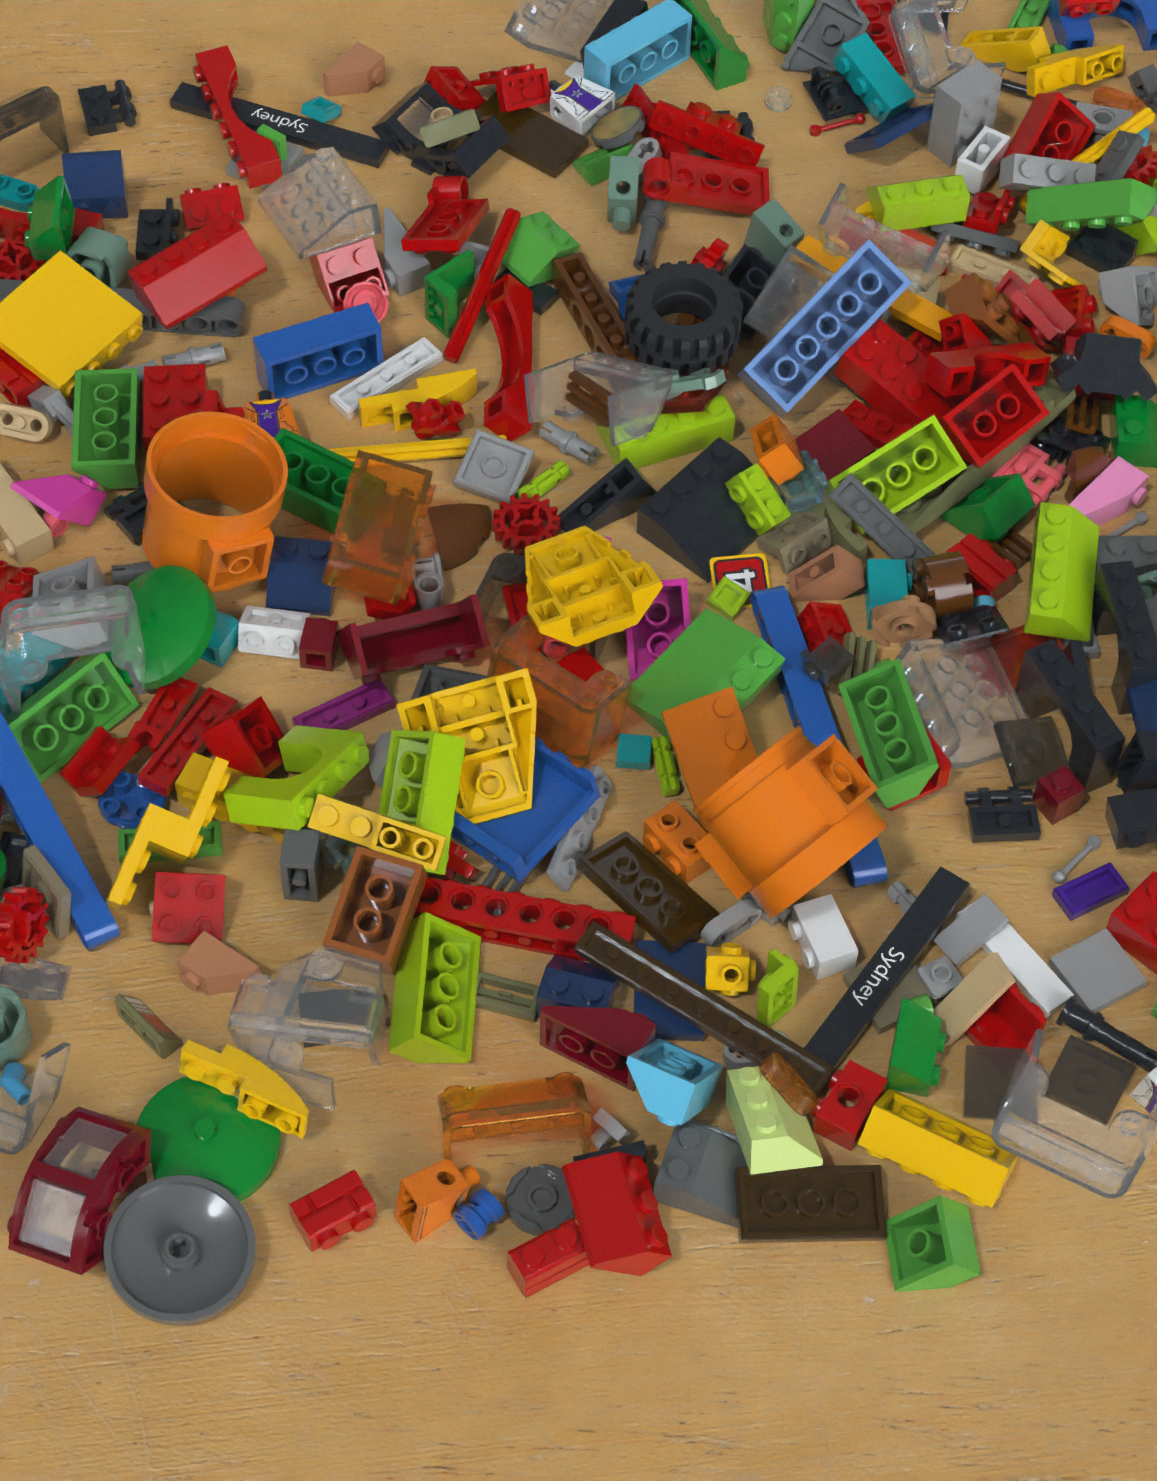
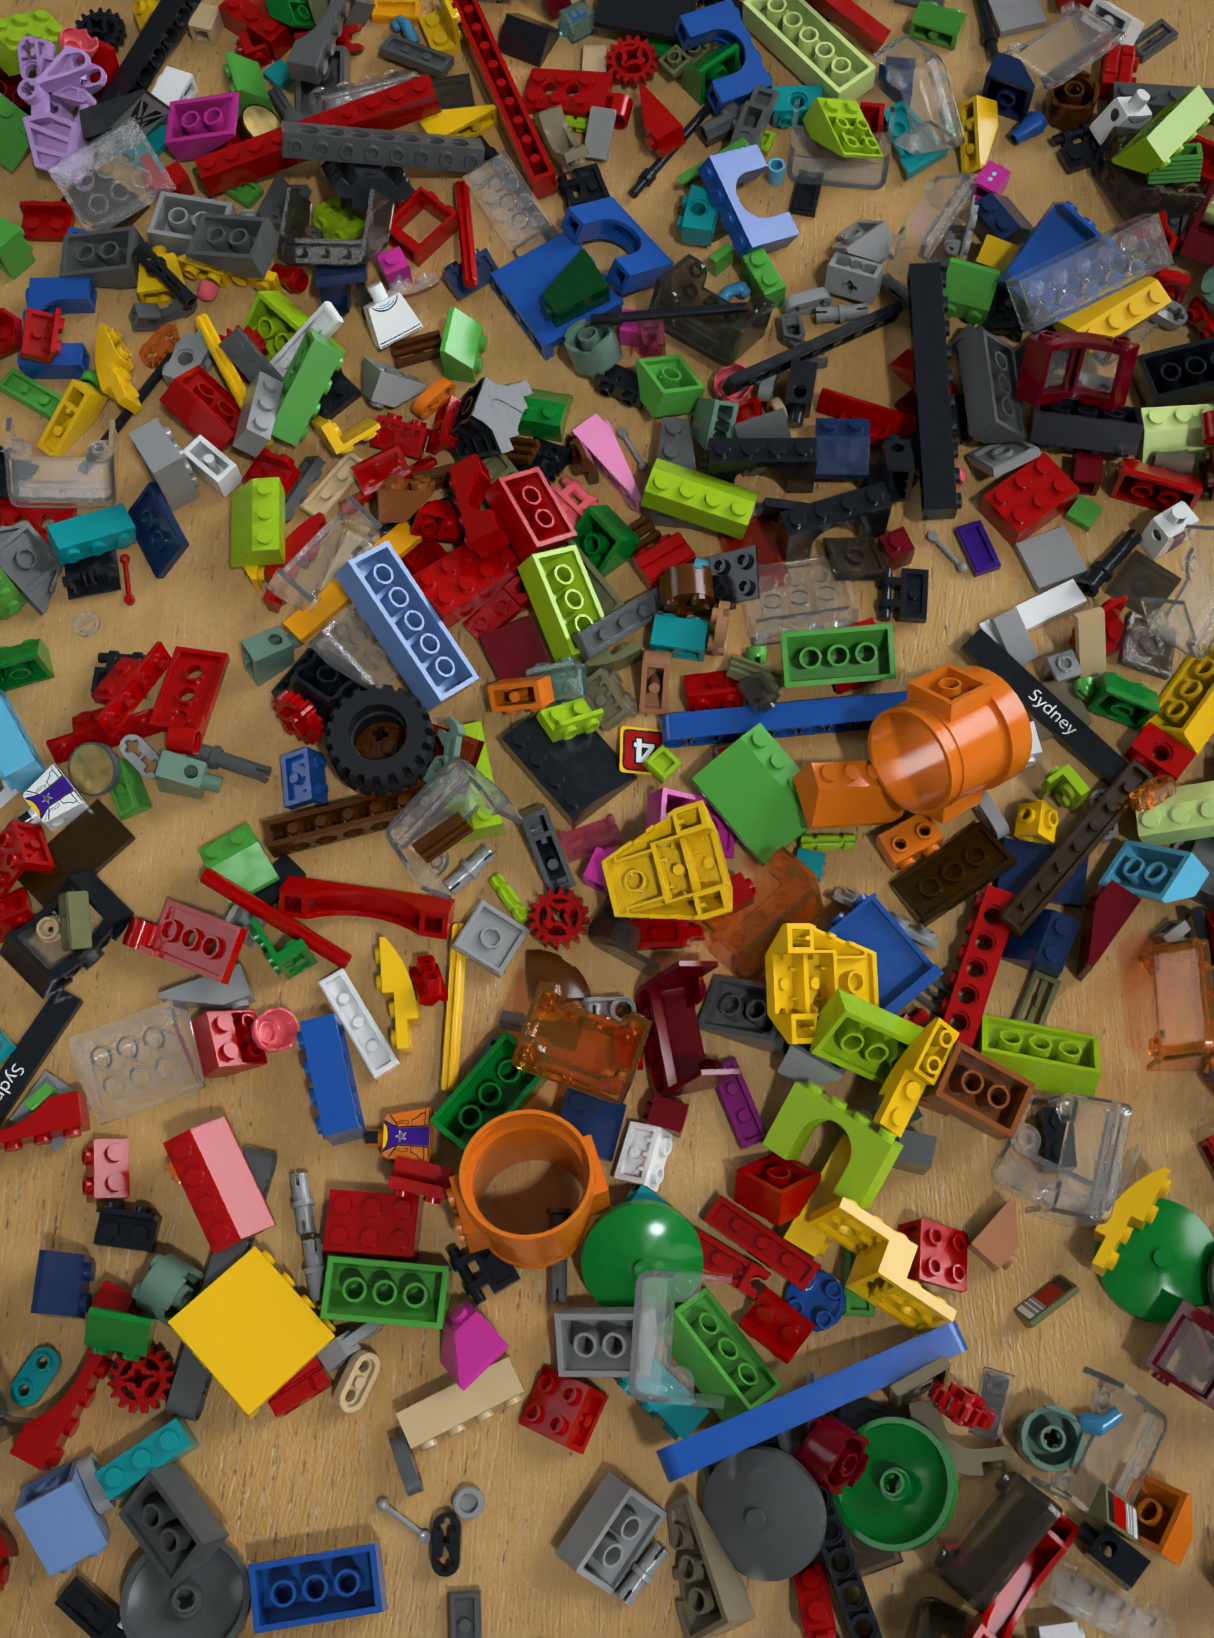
camera: 75 degrees left, 15 degrees up
red bracket [1009,279,1077,342] -> none
none -> clear pink hinge [559,813,622,863]

